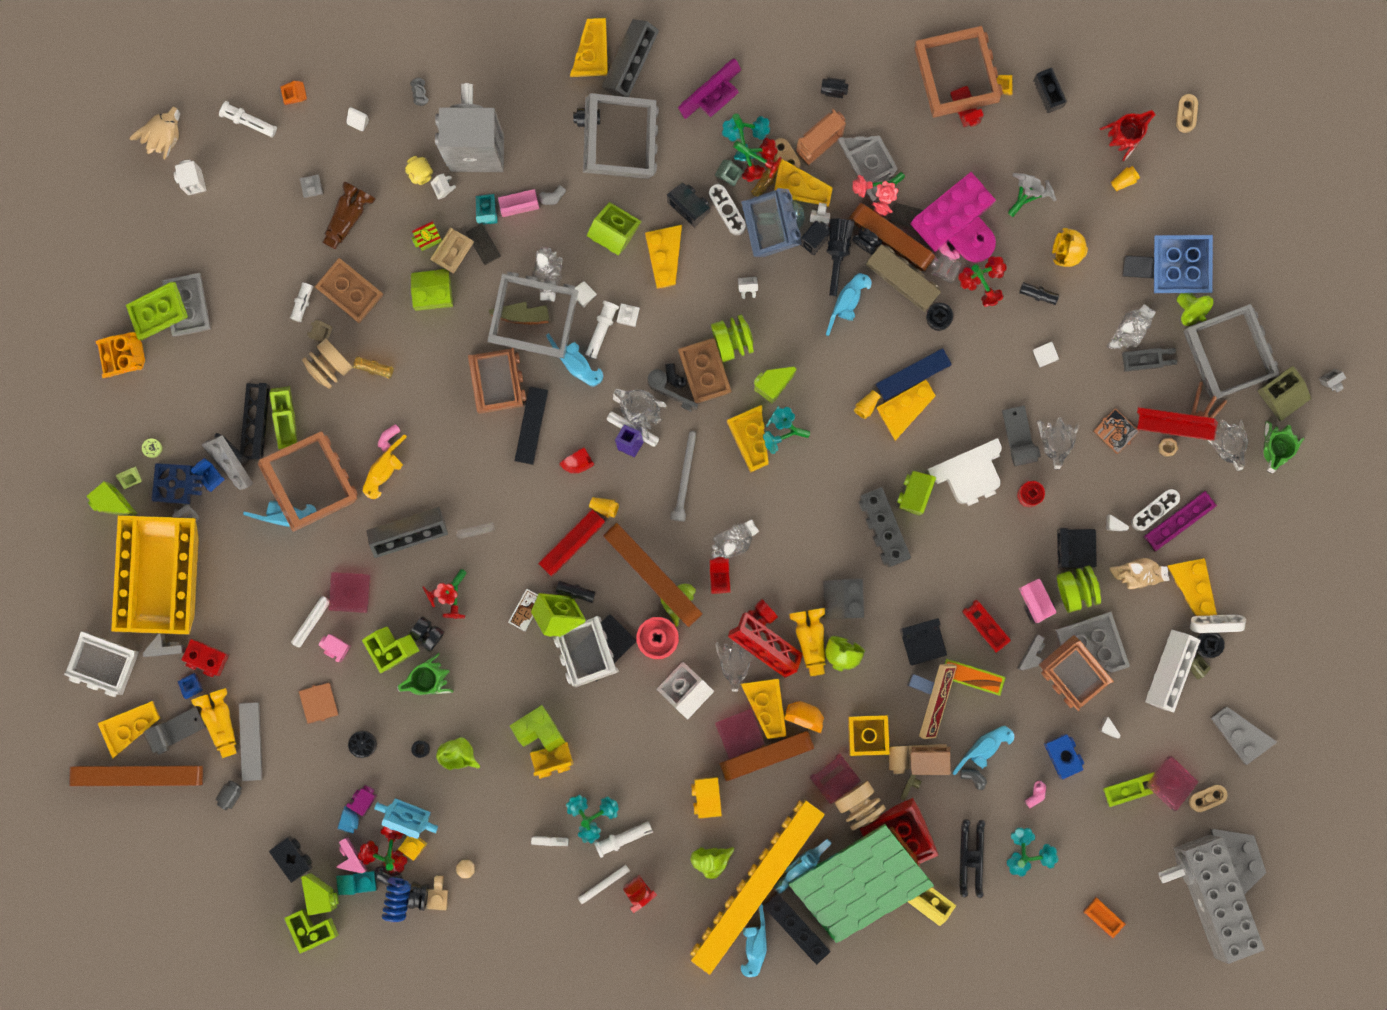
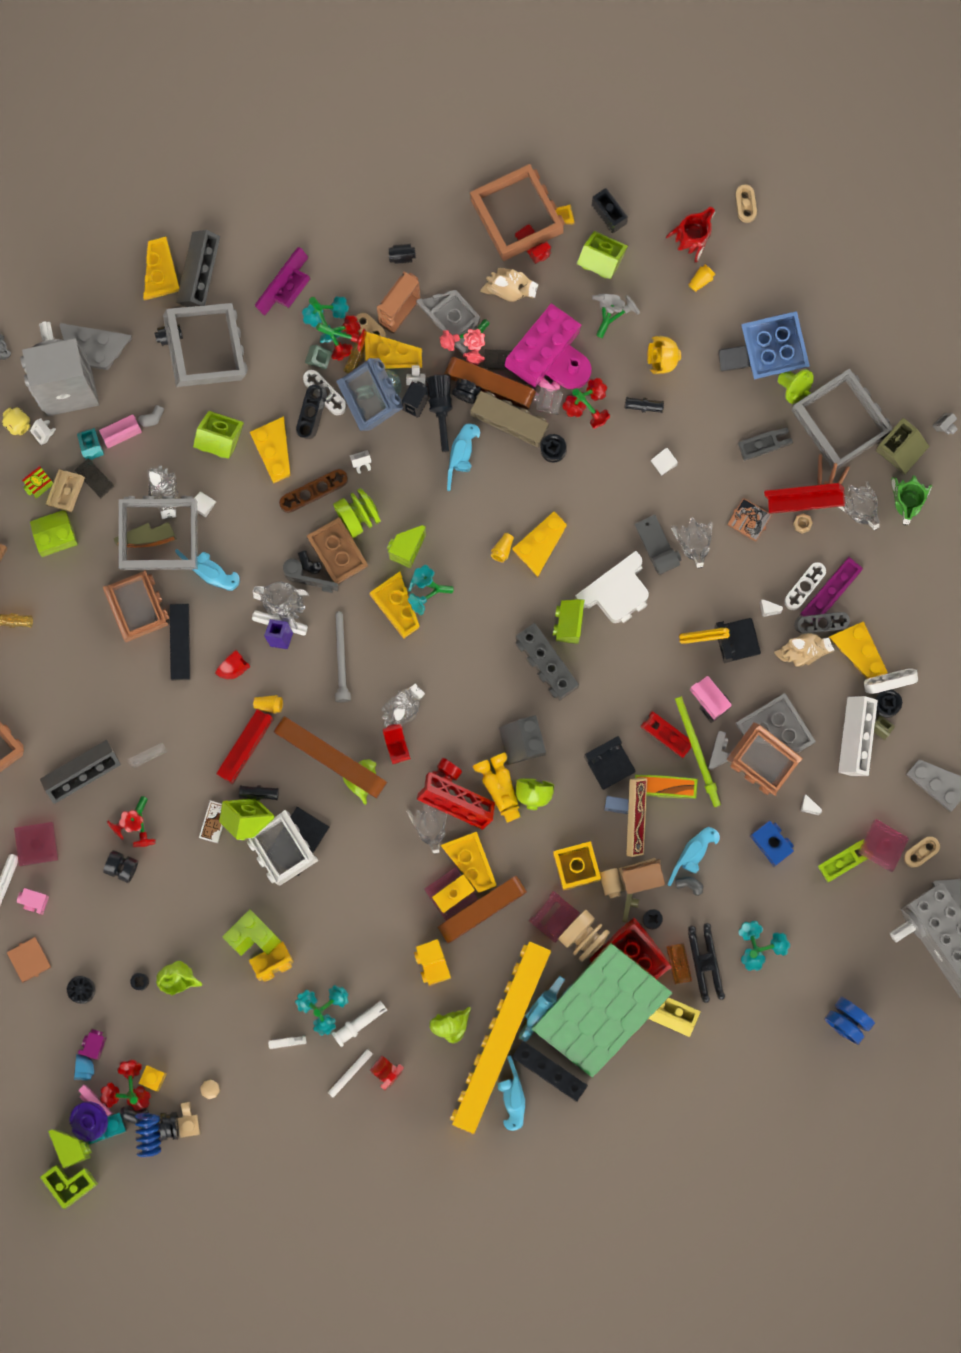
camera: 15 degrees left, 5 degrees down
black brick [268,836,313,883] -> none
lime brick [362,626,420,674] -> none
yellow animal [363,435,407,499] -> none
medium azure plate [374,798,439,839] -> none
bright pink arm [378,424,400,452] -> none
bright green piece [397,652,454,695] -> none
white pin [585,301,619,359] -> none
white tile [617,303,640,327] -> none
coral wheel [636,617,679,659] -> none
white slope [656,662,714,719] -> none
black slope [667,182,710,228] -> none
light orange slope [784,701,824,733] -> none
dark blue tile [875,348,952,401] -> none
red wheel [1017,481,1045,508] -> none
bright pink arm [1025,781,1046,809] -> none
lime wheel [1057,566,1101,613] -> none
orange tile [1083,897,1126,938] -> none
clear piece [1106,304,1156,349] -> none
none -> light grey wing [60,323,132,370]
none -> dark purple tile [69,1101,108,1142]
none -> reddish brown beam [279,469,348,513]
none -> black beam [296,384,327,439]
none -> yellow plate [432,874,475,913]
none -> tan piece [481,268,538,302]
none -> lime slope [577,231,628,279]
none -> black wheel [643,909,663,930]
none -> clear orange plate [666,943,692,985]
none -> lime bar [675,696,721,807]
none -> yellow axle [679,628,730,644]
none -> dark grey beam [794,612,850,634]
none -> blue wheel [824,997,875,1045]

